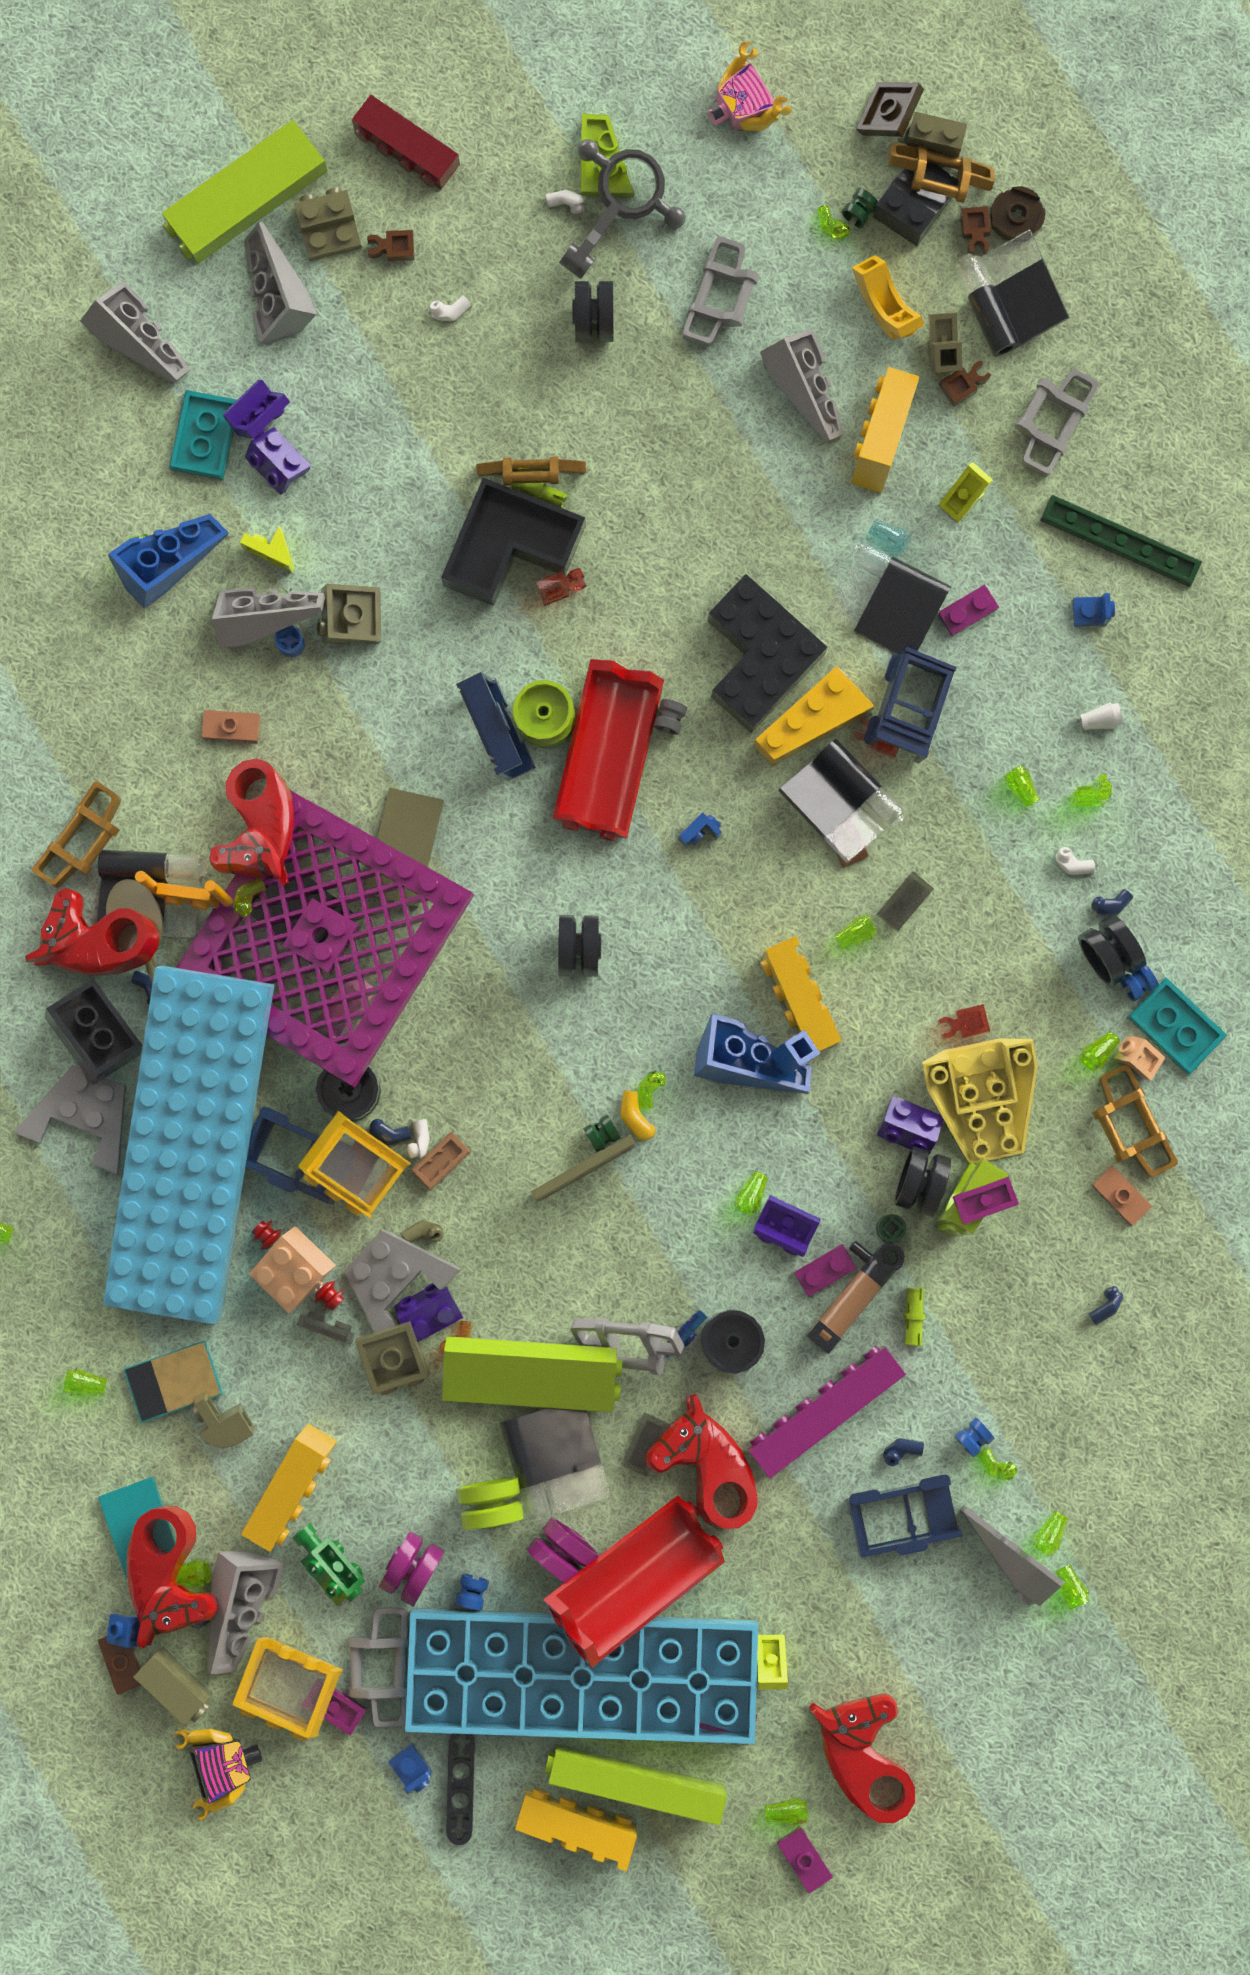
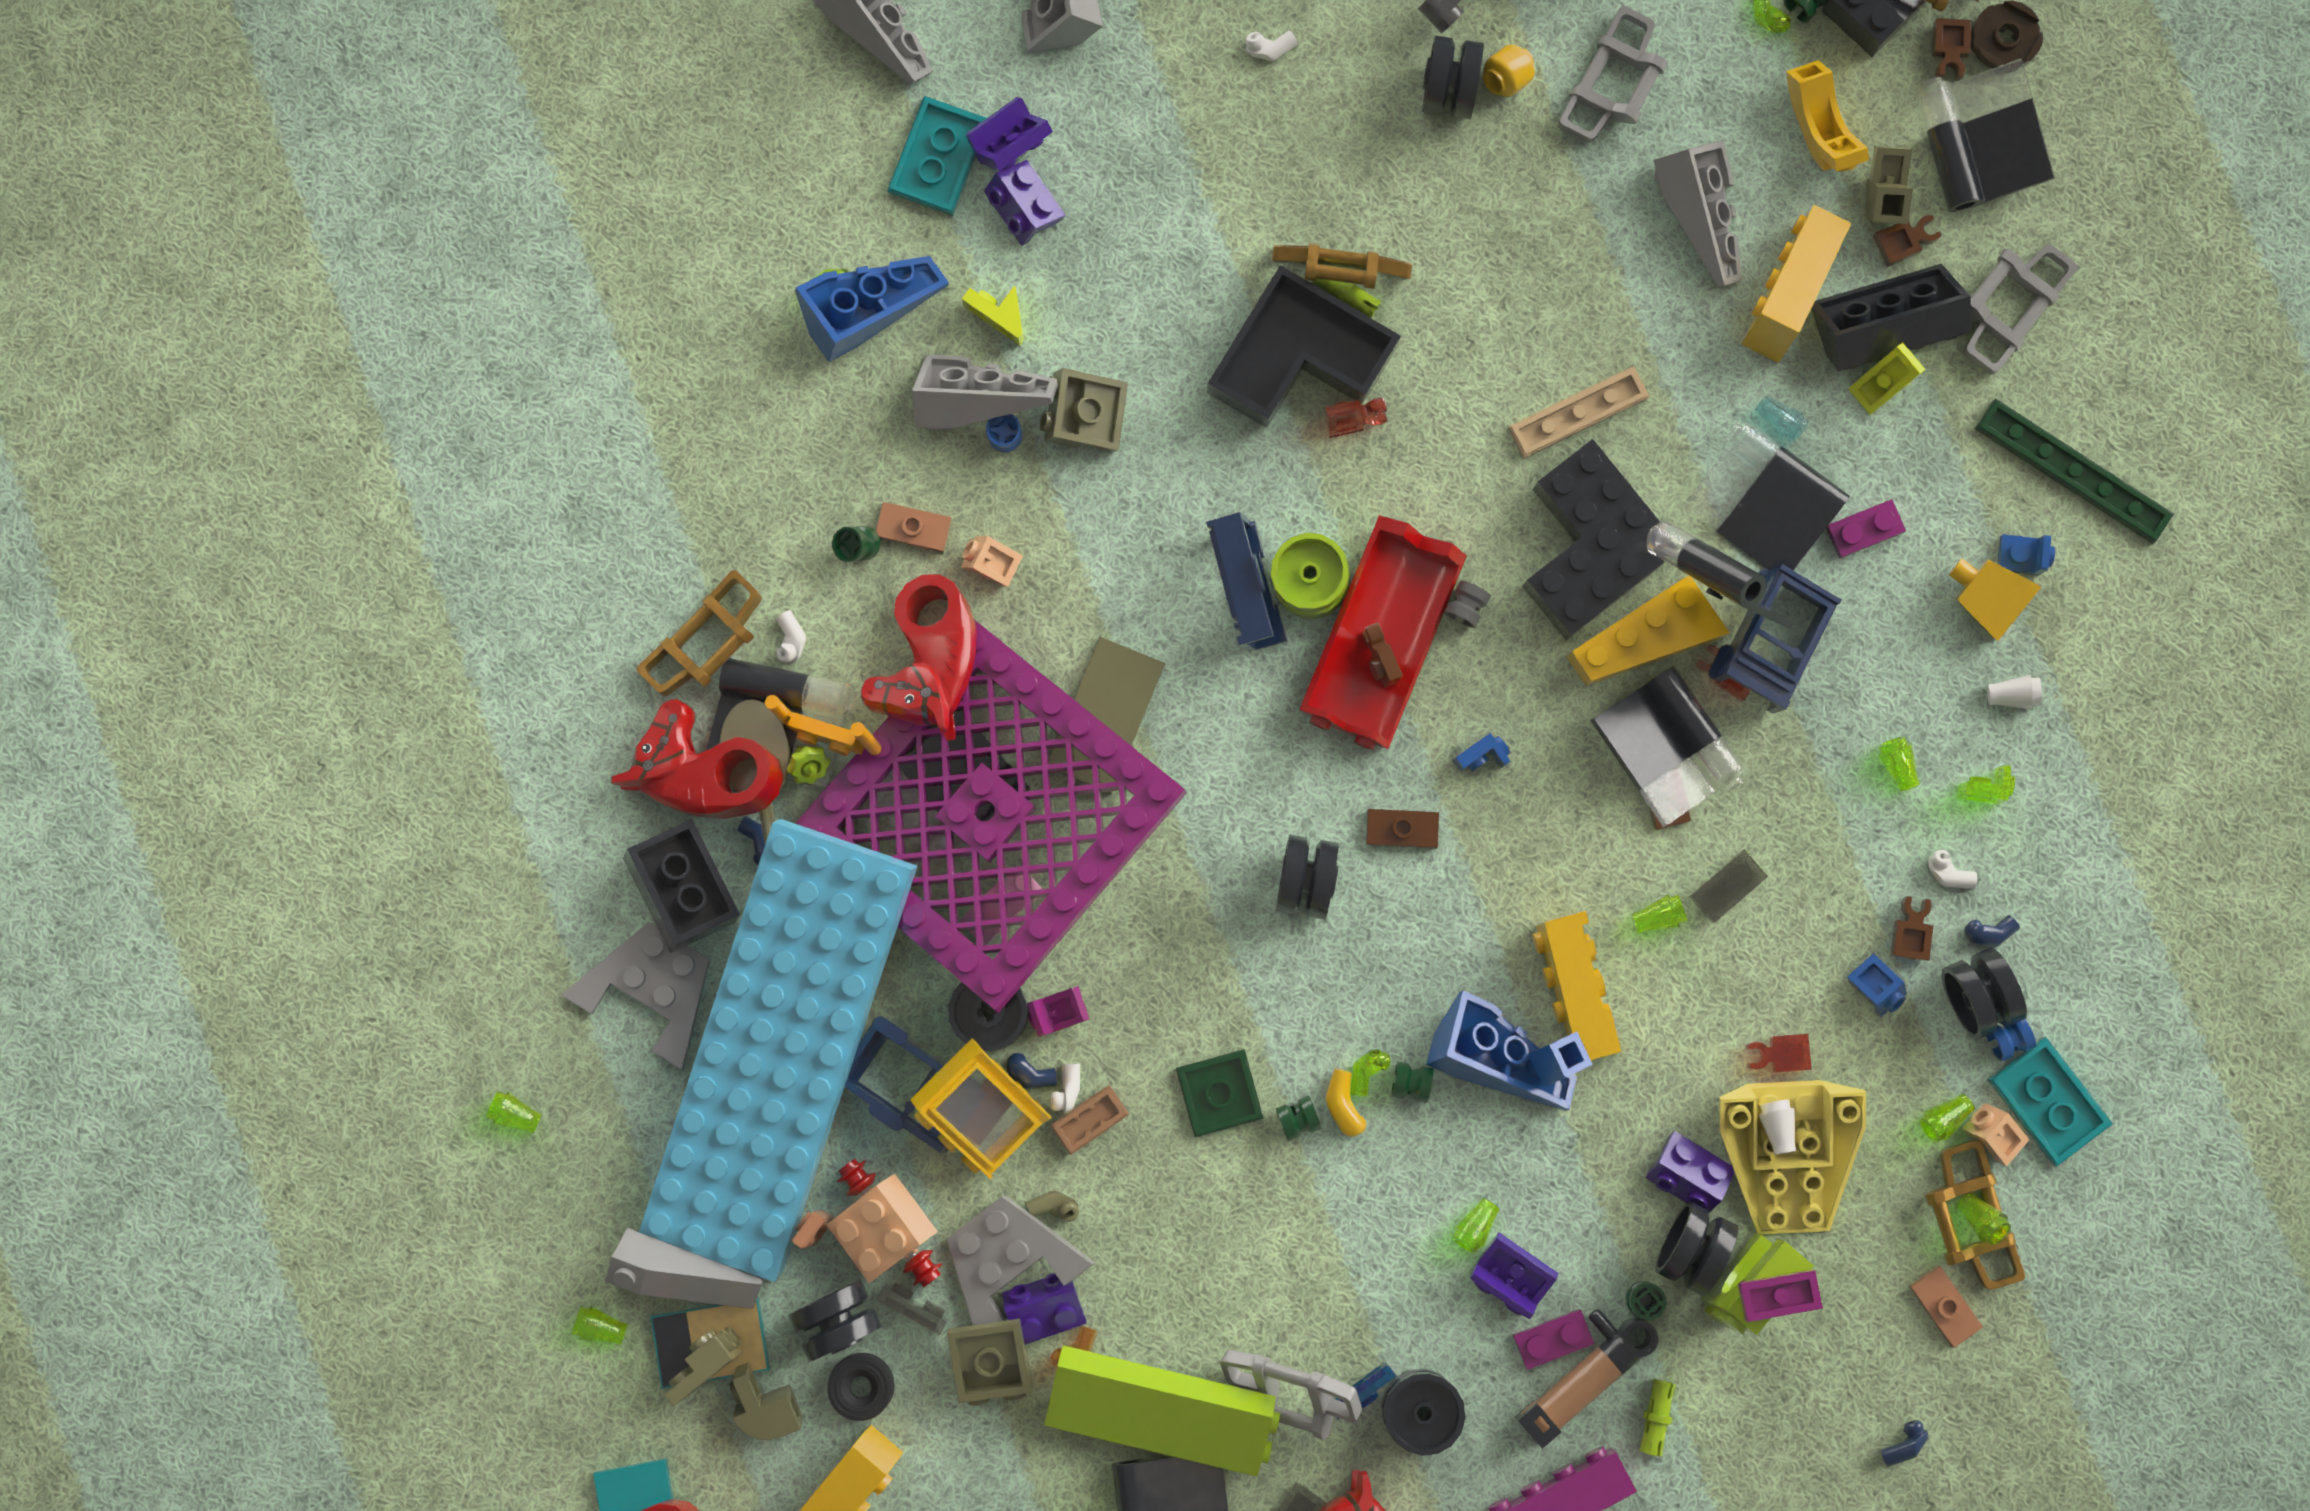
camera: 15 degrees right, 0 degrees up
clear neon green arm [233,877,266,917] -> none
olive tile [531,1134,635,1202] -> none
none -> light grey wedge [605,1228,763,1309]
none -> olive plate [664,1326,743,1406]
none -> white arm [776,610,806,663]
none -> lime piece [787,746,831,784]
none -> black wheel [788,1280,882,1362]
none -> nougat plate [792,1210,834,1249]
none -> black tyre [827,1353,895,1421]
none -> dark green wheel [832,526,880,562]
none -> light nougat bracket [961,536,1023,587]
none -> magenta bracket [1027,986,1090,1037]
none -> dark green tile [1176,1049,1264,1137]
none -> reddish brown plate [1362,622,1403,689]
none -> reddish brown plate [1366,809,1439,848]
none -> dark green wheel [1391,1062,1434,1103]
none -> yellow head [1483,45,1535,97]
none -> tan tile [1508,366,1650,459]
none -> black door [1647,521,1794,629]
none -> white cone [1759,1100,1796,1155]
none -> black slope [1811,263,1972,371]
none -> blue bracket [1847,953,1907,1017]
none -> reddish brown plate [1890,896,1934,961]
none -> yellow torso [1948,558,2041,641]
none -> clear neon green cone [1957,1192,2011,1245]

